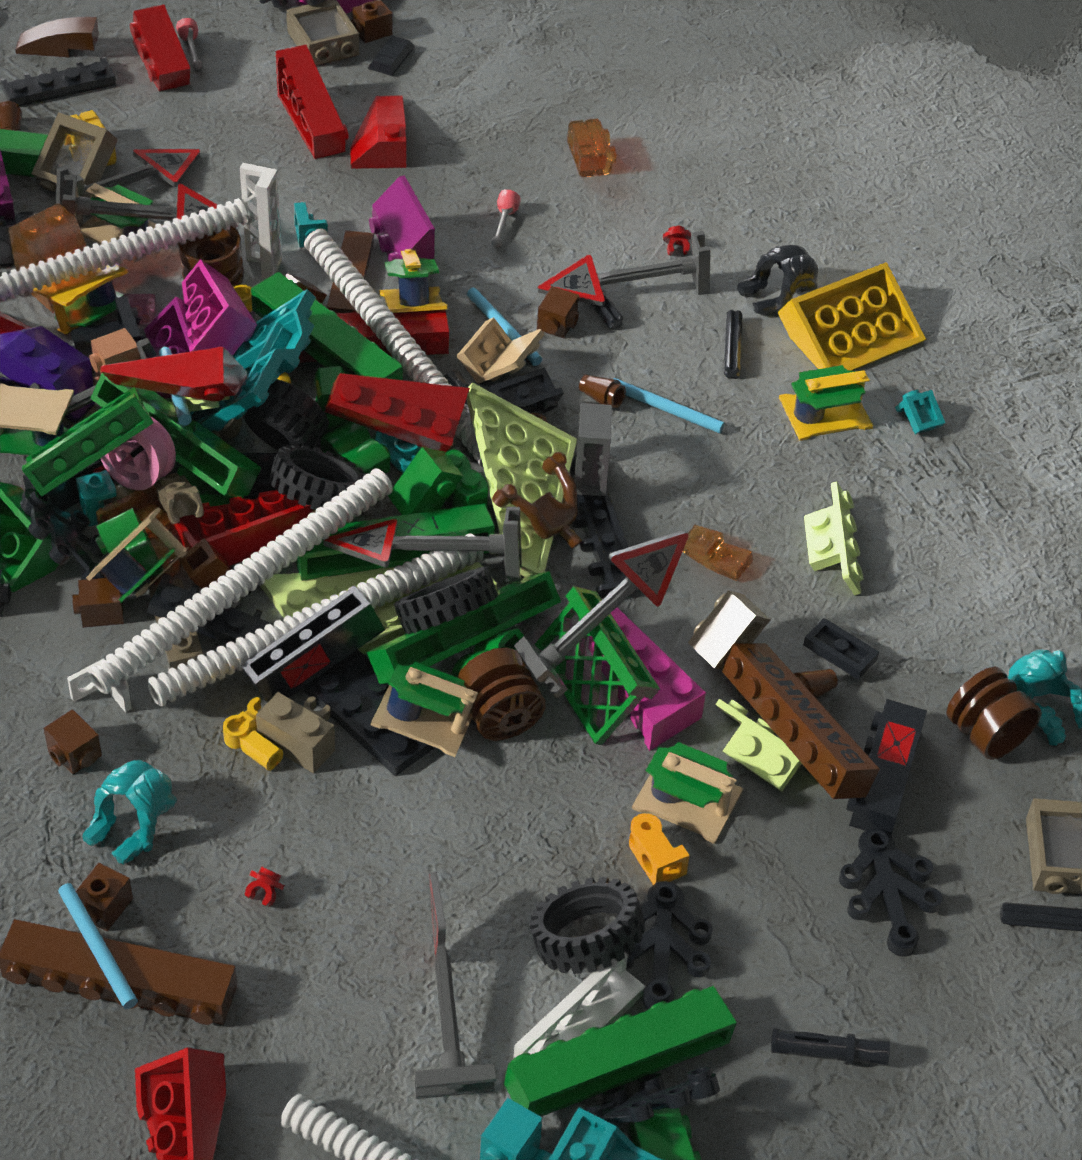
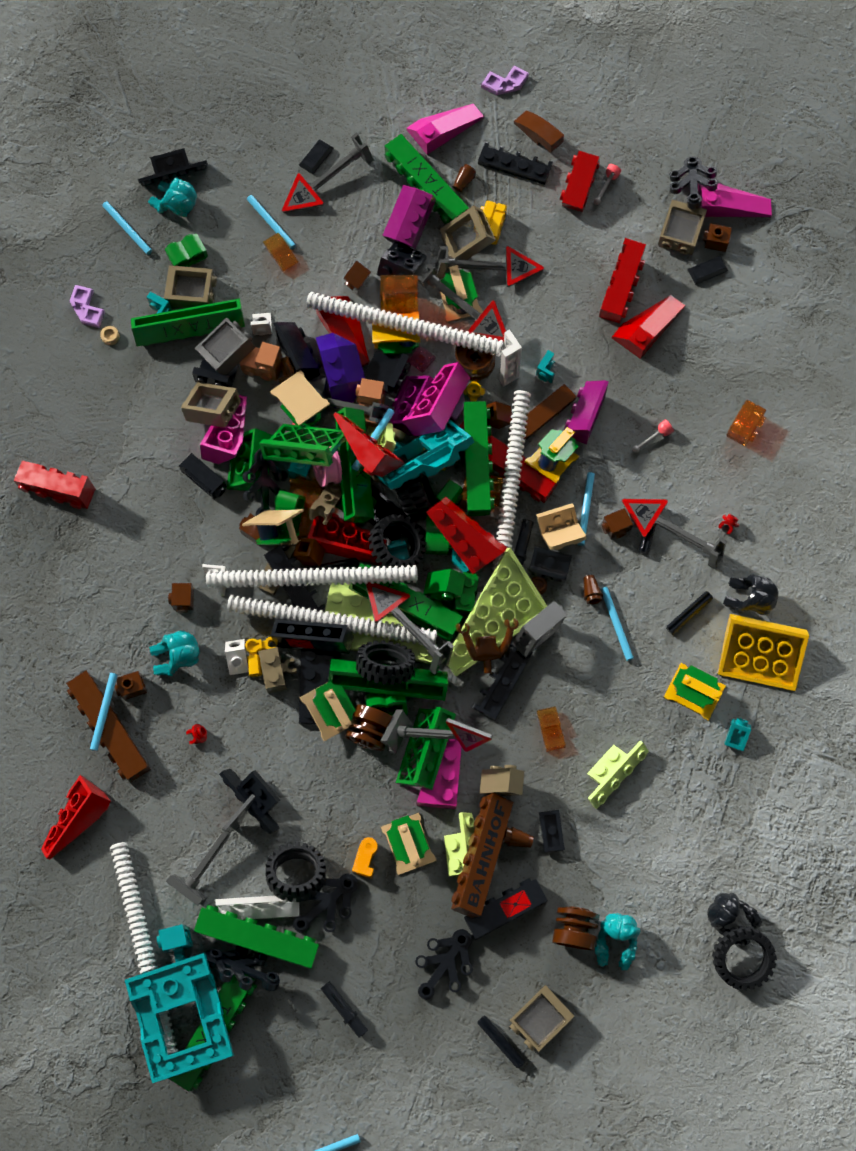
camera: 50 degrees right, 25 degrees up
none -> black bracket [219,769,280,834]
none -> white bracket [225,639,248,675]

